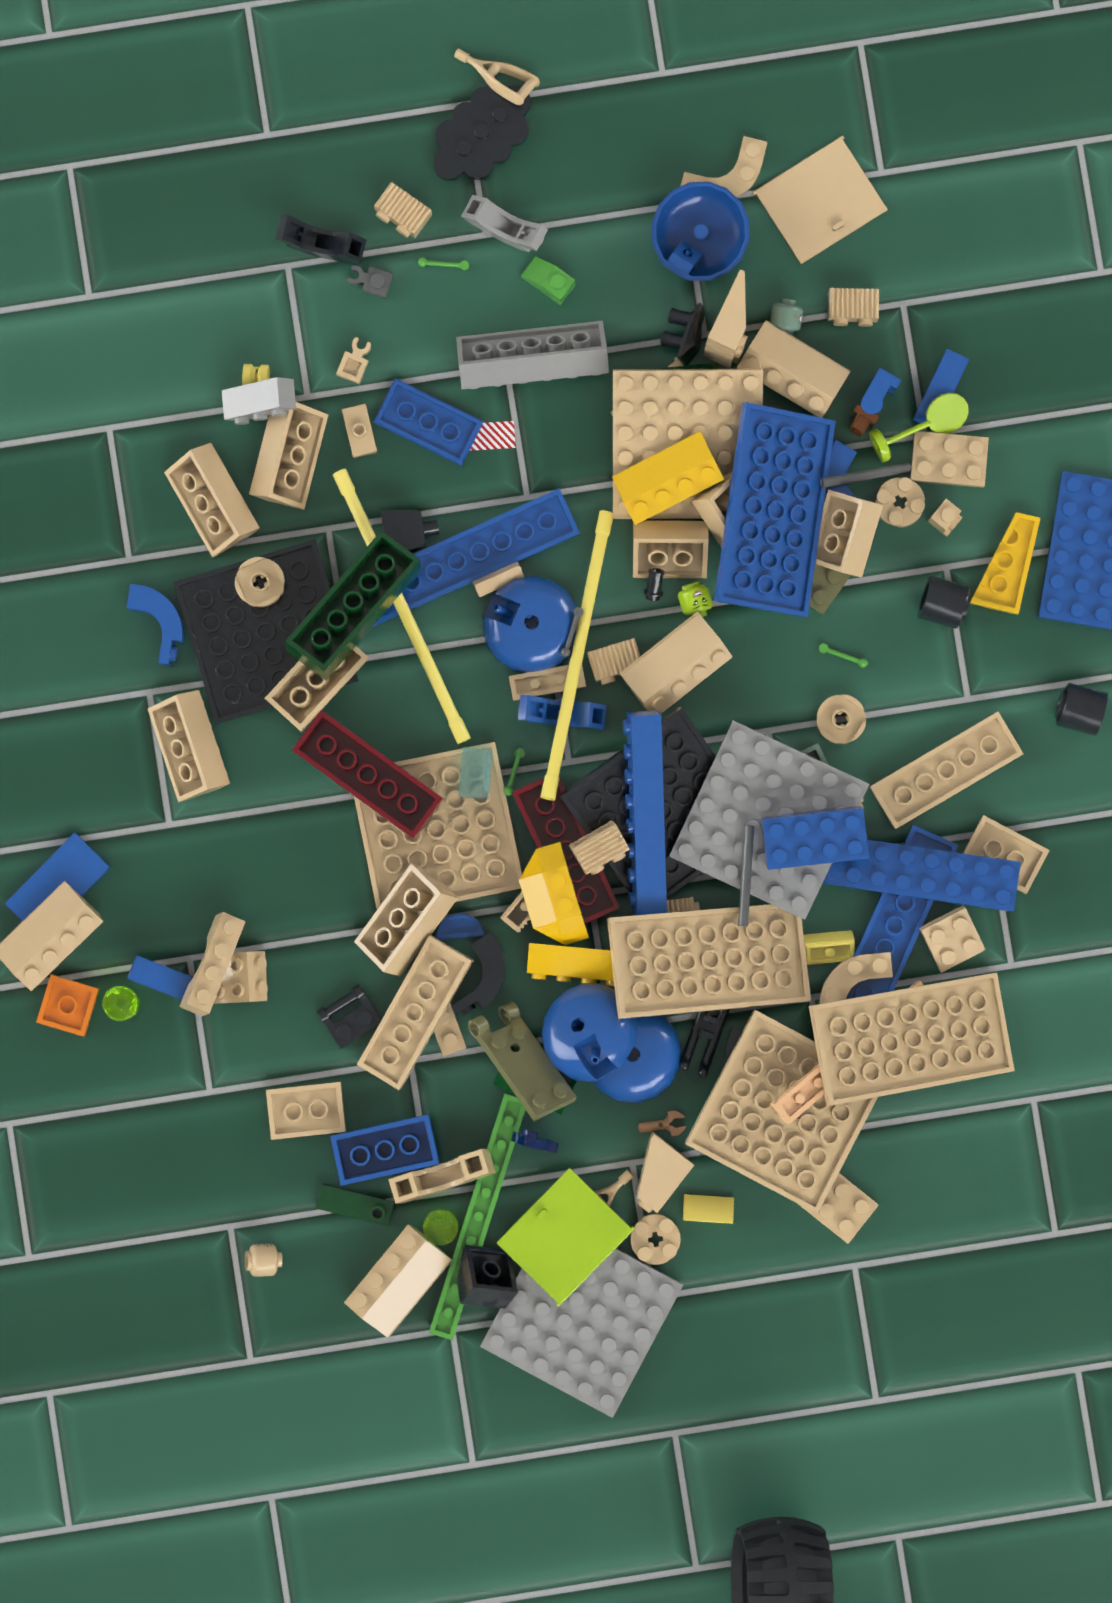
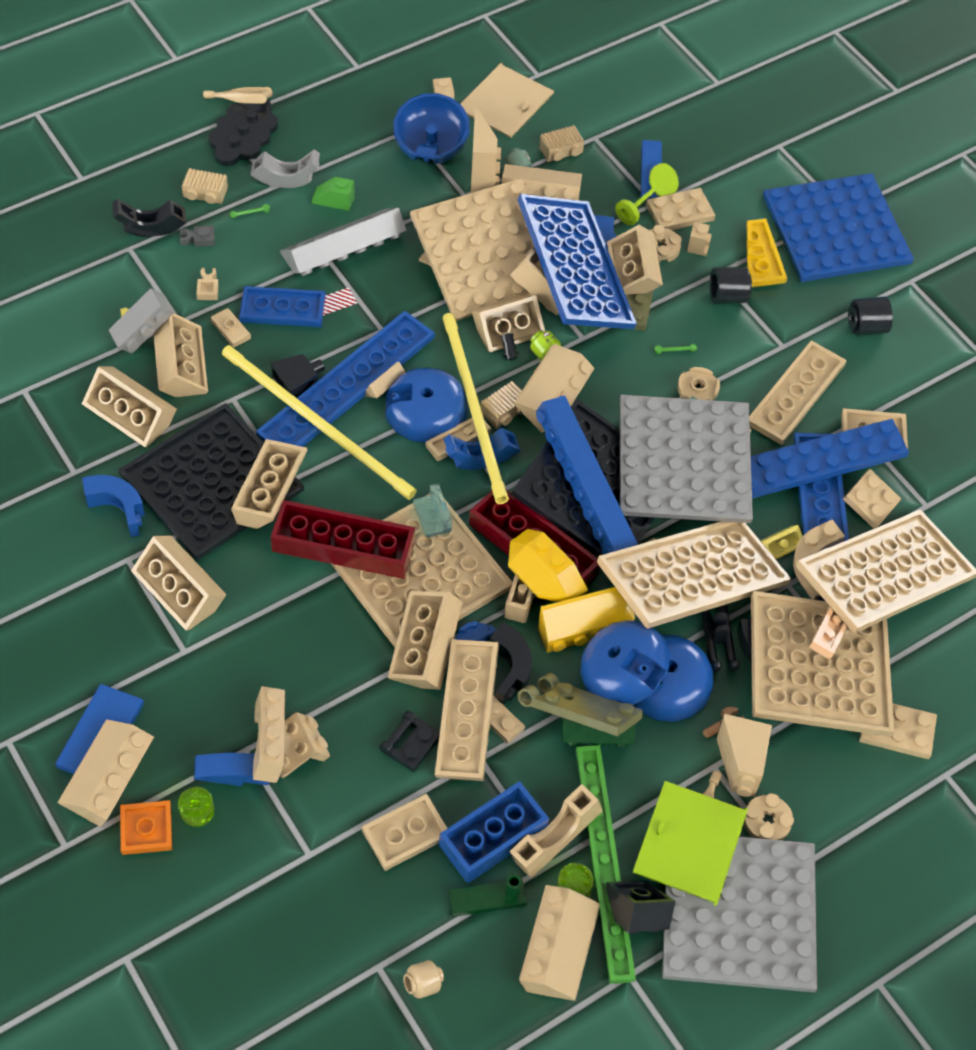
camera: 30 degrees left, 30 degrees down
tan plate [235,557,285,607] -> none
dark green brick [285,530,421,681] -> none
bright green hinge [504,748,525,796] -> none
clear blue plate [511,1129,559,1153] -> none
dark grey hinge [561,607,584,657] -> none
tan brick [569,821,630,875] -> none
yellow slope [612,430,724,525] -> none
black connector [660,303,705,365] -> none
light yellow slope [683,1194,734,1224] -> none
dark grey bar [738,825,754,926] -> none
blue brick [762,806,869,870] -> none
dark grey piece [820,462,911,488] -> none
blue hips [849,368,901,437] -> none

